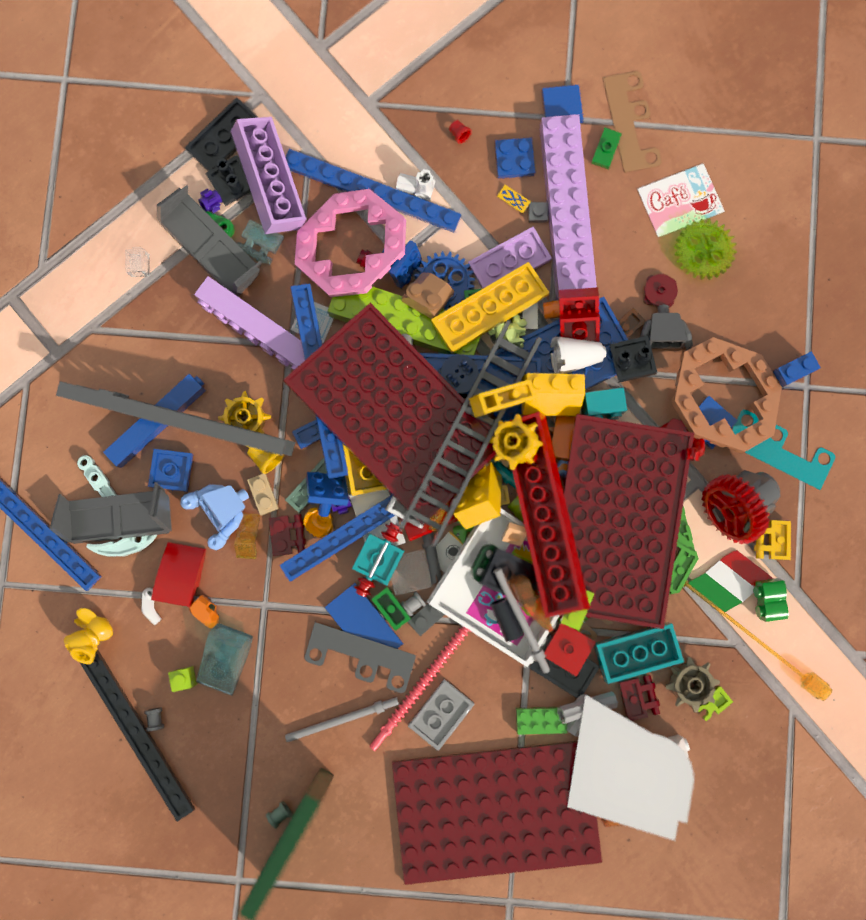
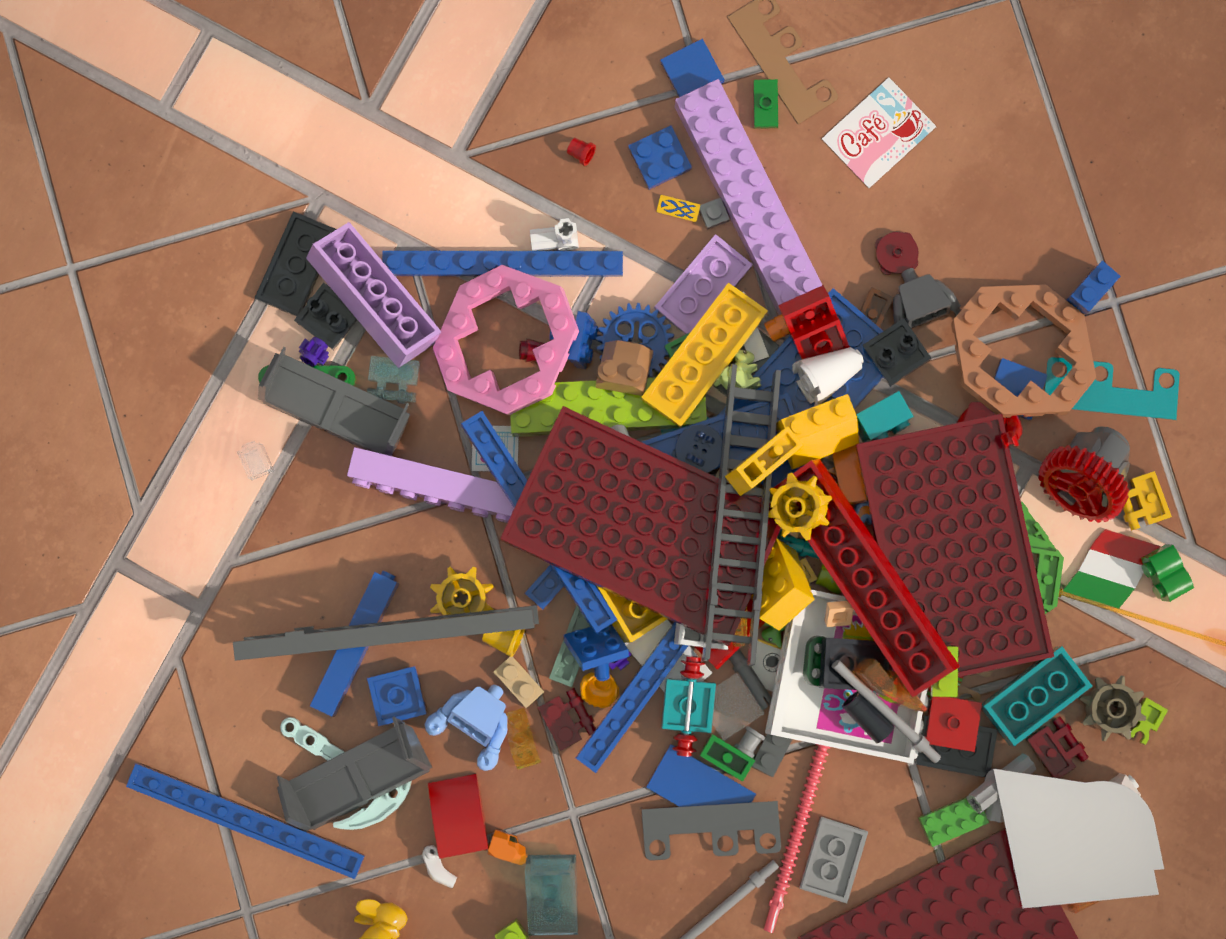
camera: 20 degrees left, 0 degrees up
clear neon green gear [674,219,737,280] -> none

